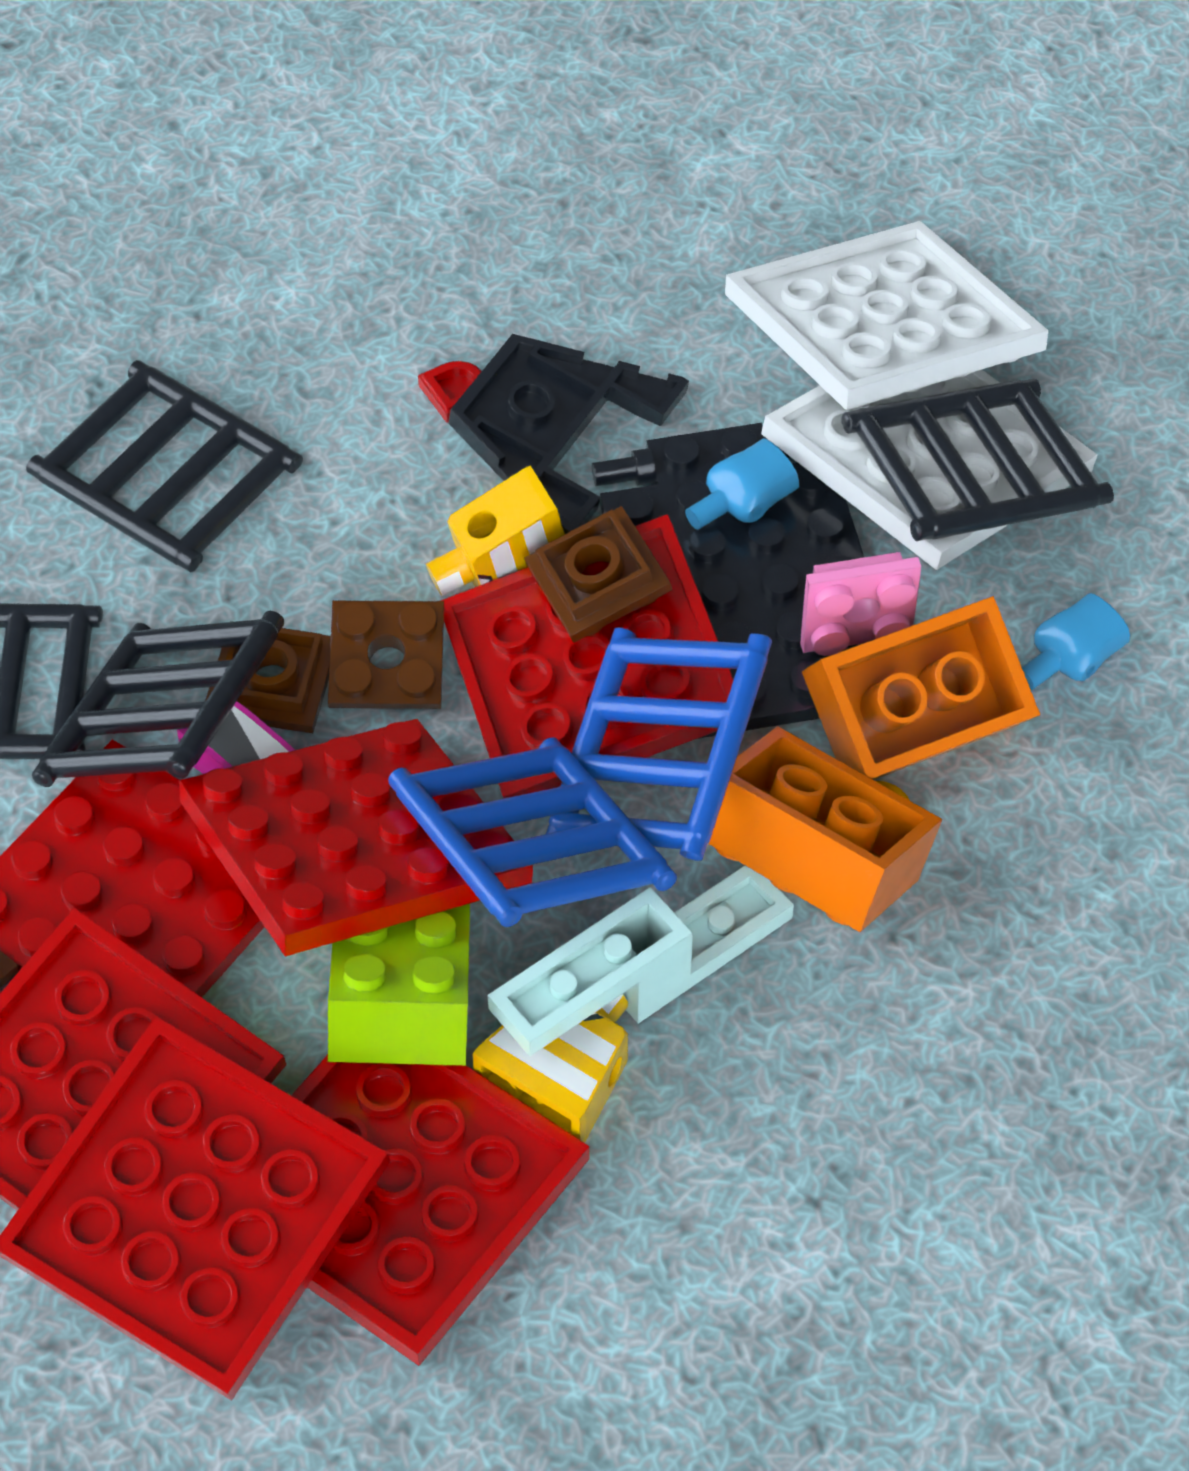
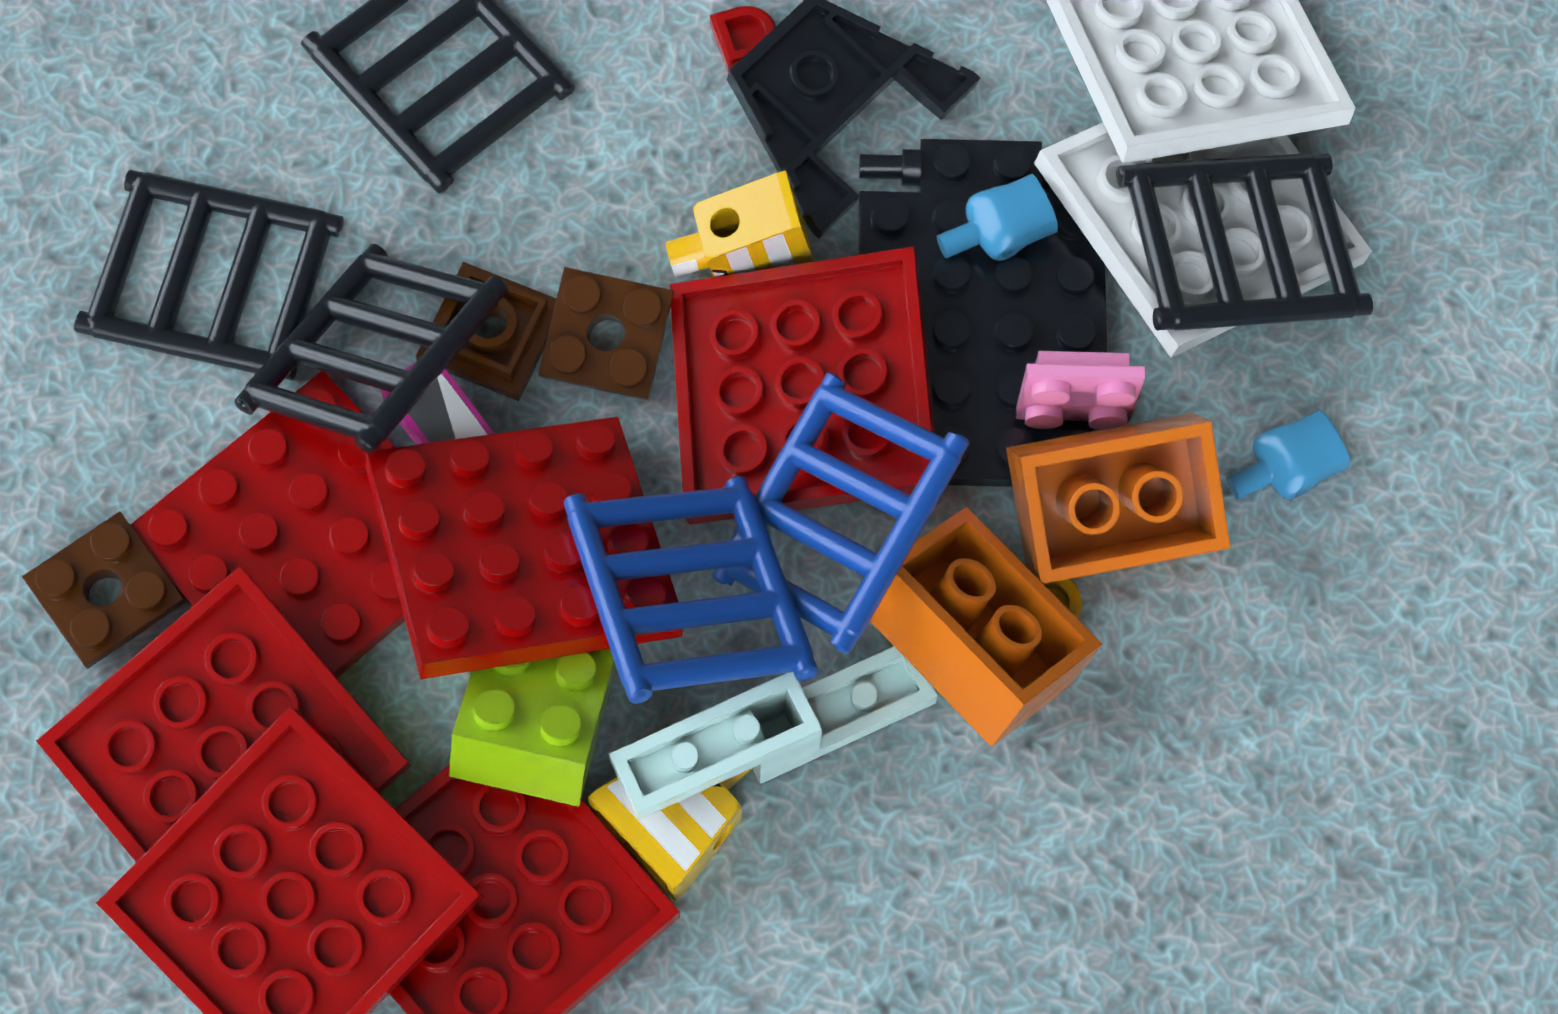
camera: 10 degrees right, 15 degrees up
reddish brown piece [524,506,673,643] -> none

